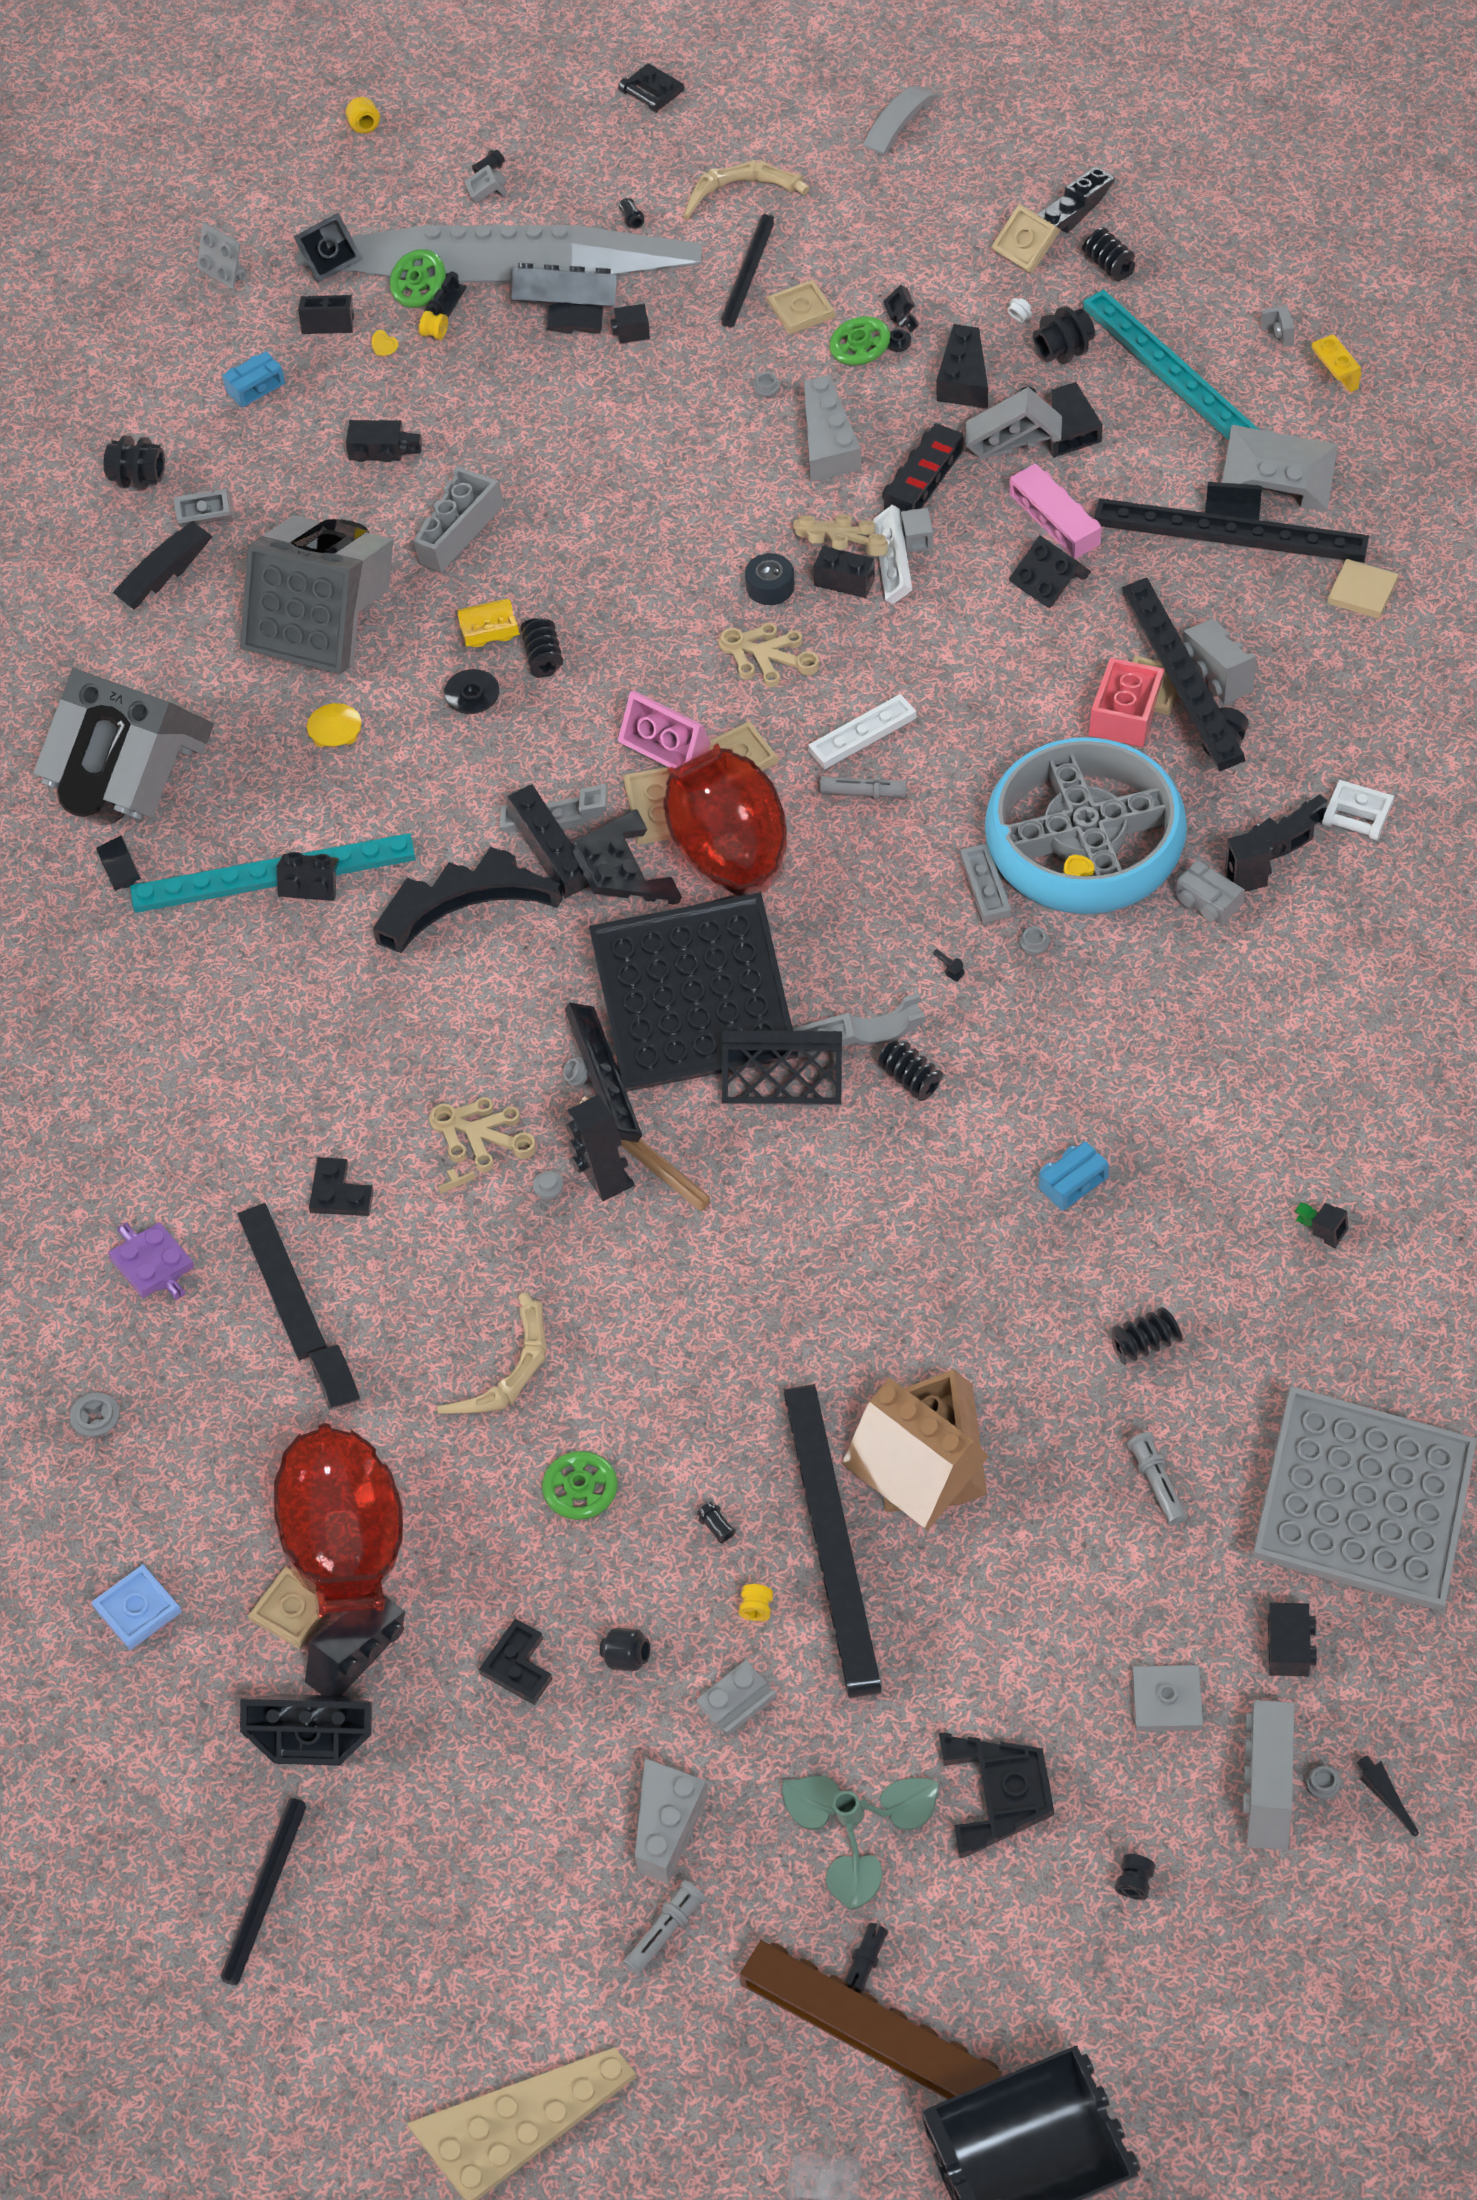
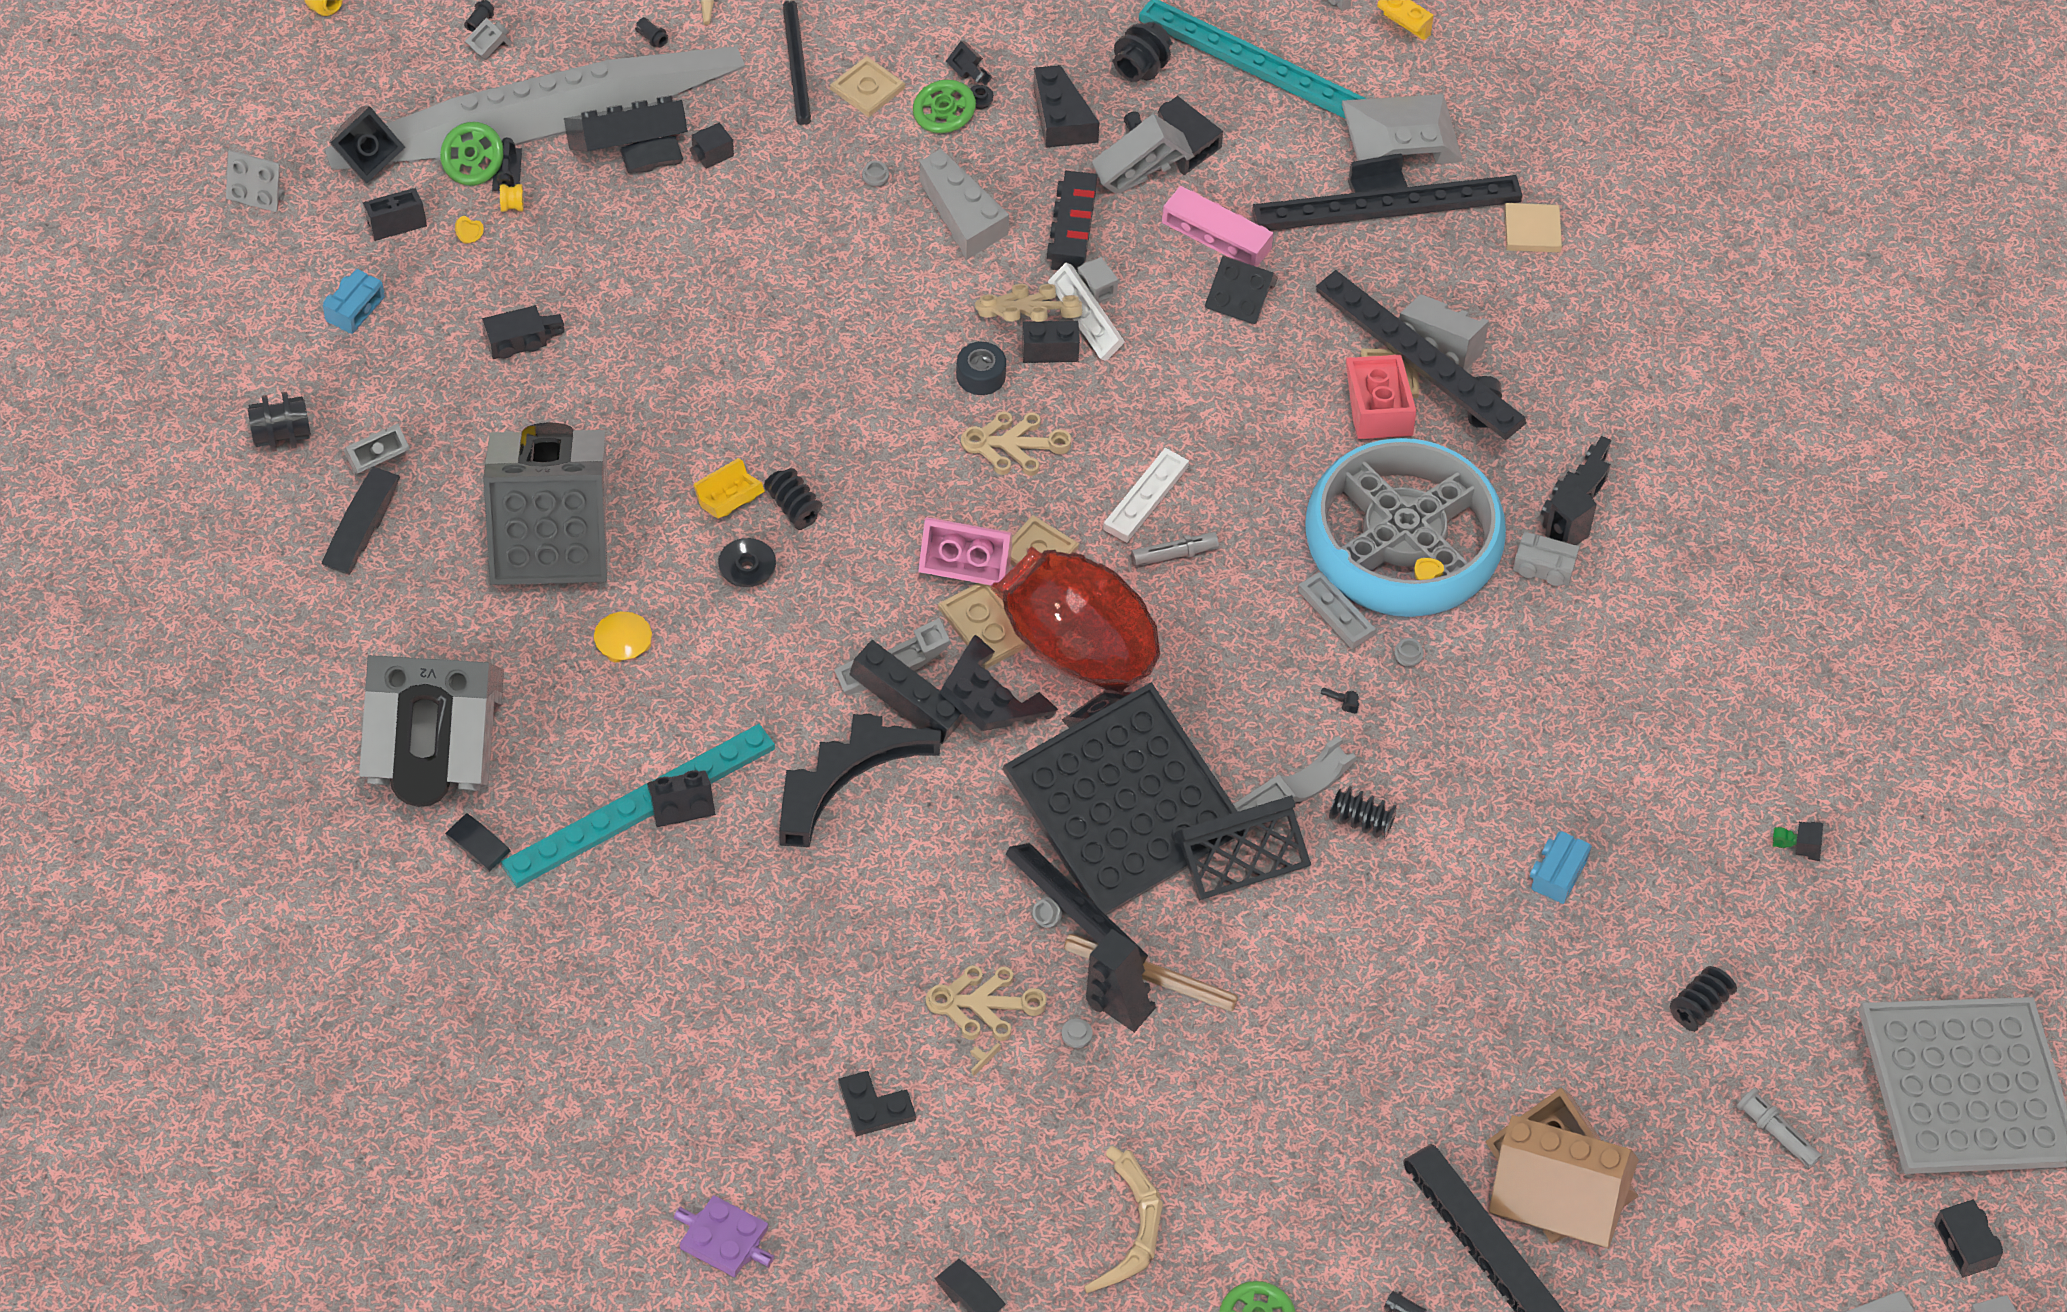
camera: 30 degrees left, 0 degrees up
black tile [237,1203,327,1361] -> none
light grey wedge [414,466,505,573] -> none
white plate [1007,298,1032,323] -> none
white plate [1322,780,1394,841] -> none

